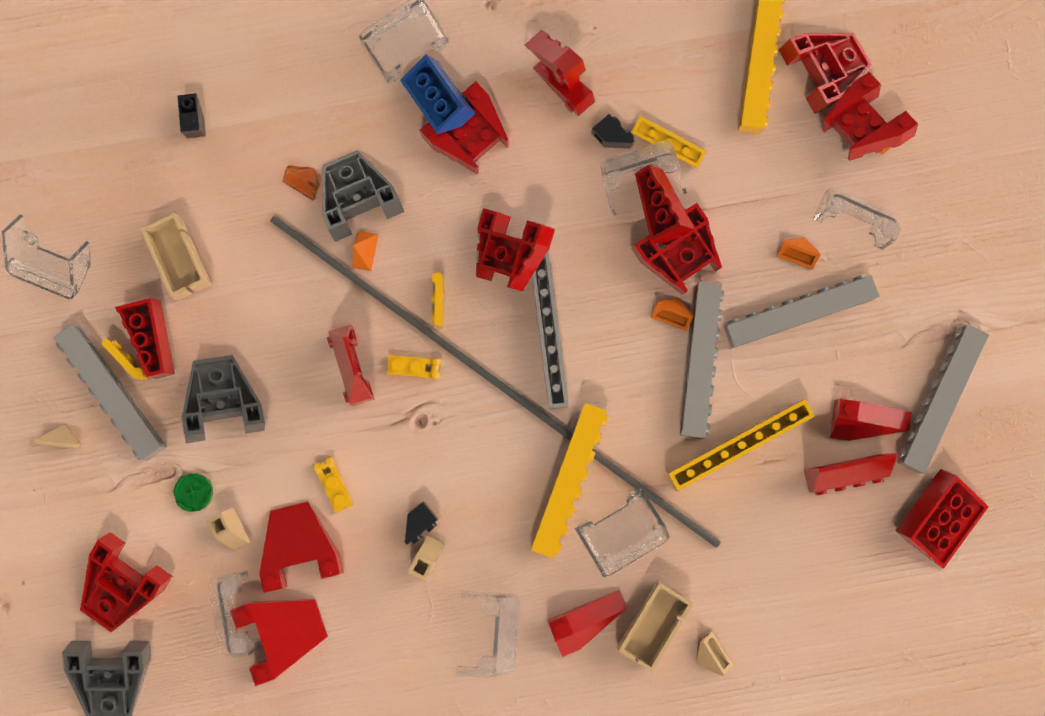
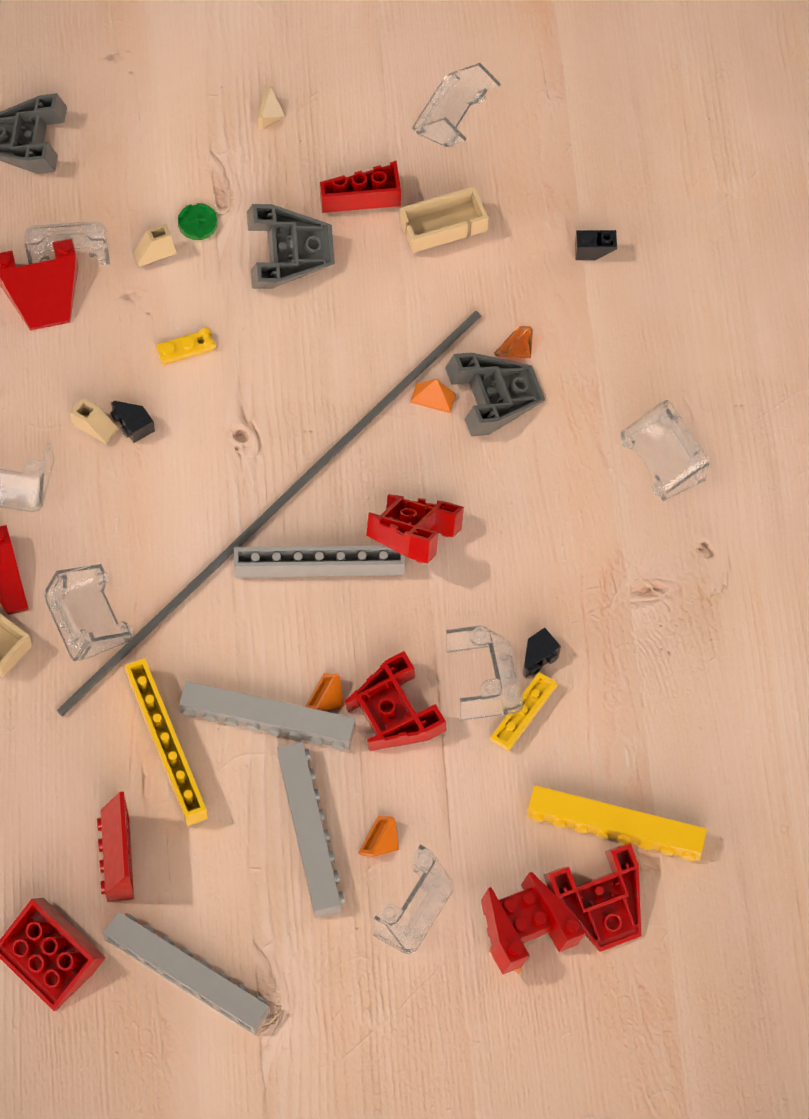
camera: 90 degrees right, 20 degrees down
light grey brick [54,323,167,461] -> none
red wedge [80,532,173,632] -> none
yellow plate [101,338,148,381] -> none
red wedge [259,501,344,593] -> none
red wedge [327,325,375,406] -> none
yellow plate [386,355,442,379] -> none
blue slope [400,54,475,134] -> none
red wedge [419,81,509,174] -> none
yellow plate [431,272,444,328] -> none
red wedge [524,30,595,116] -> none
yellow brick [531,403,609,559] -> none
red wedge [635,165,695,245] -> none
red wedge [829,398,912,441] -> none

